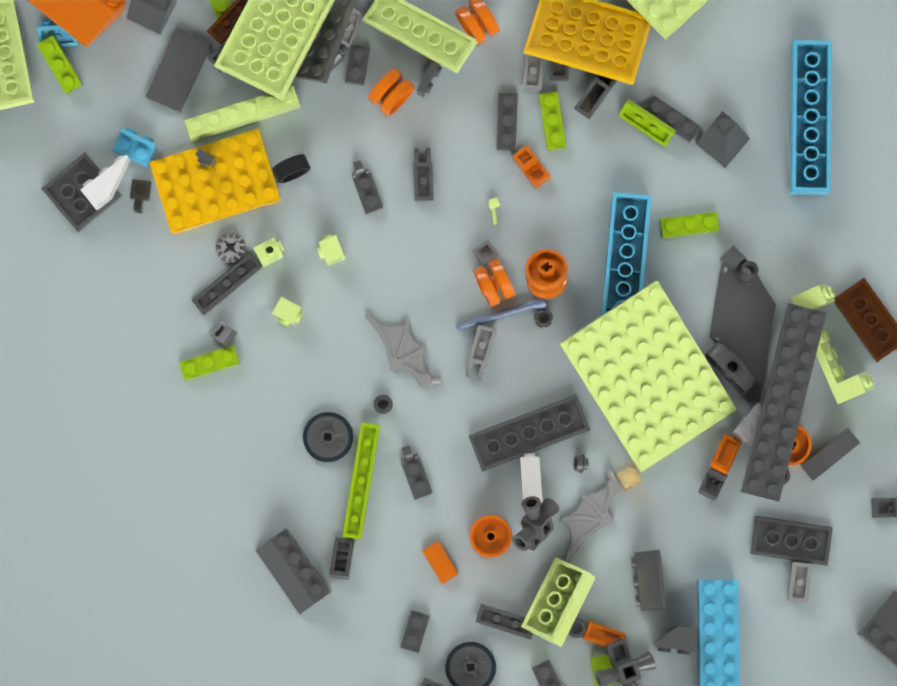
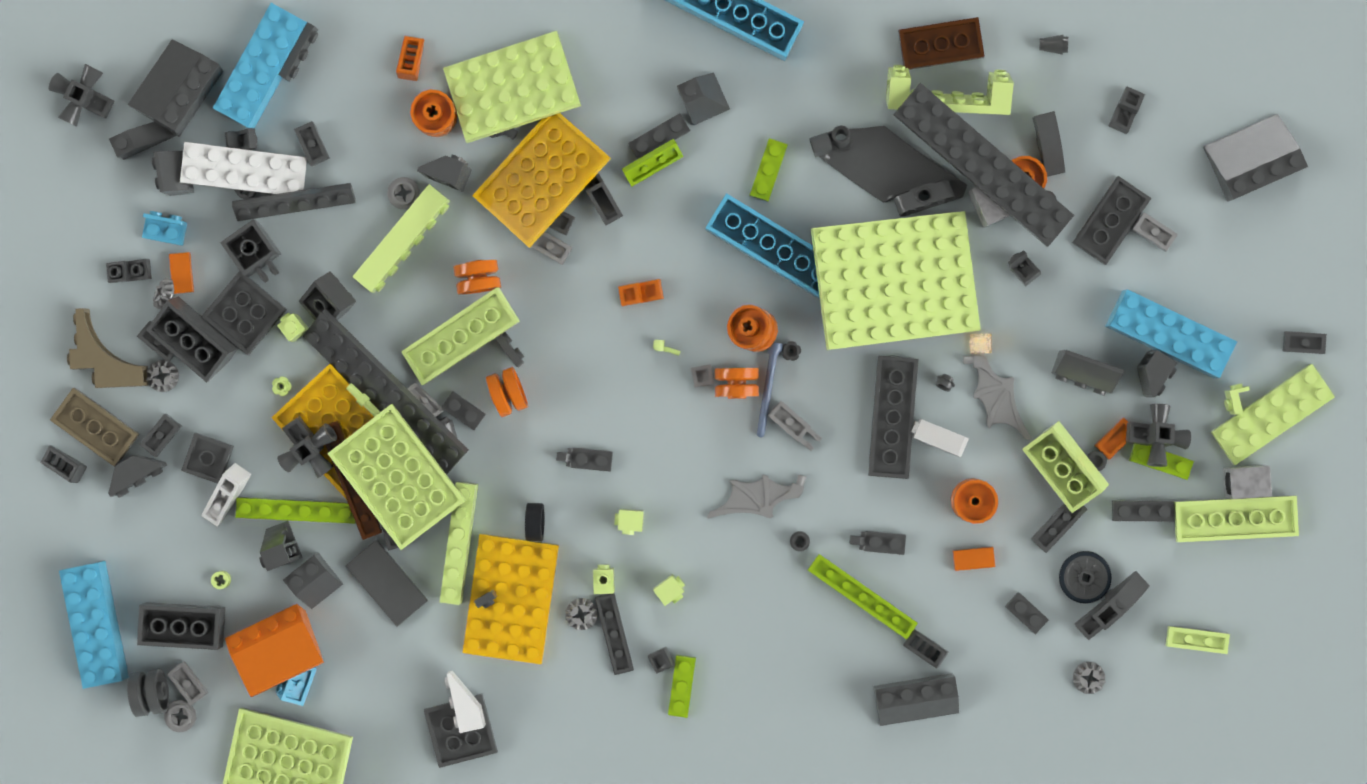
camera: 75 degrees left, 5 degrees up
lime plate [37,35,83,94] -> none
medium azure bracket [112,127,157,167] -> none
clear smoke plate [130,179,152,214] -> none
dark grey wheel [303,412,353,462] -> none
dark grey hinge [413,148,434,202] -> none
dark grey plate [497,93,518,151] -> none
dark grey brick [512,496,559,551] -> none
lime plate [539,91,566,151] -> none
orange tile [710,434,742,475] -> none

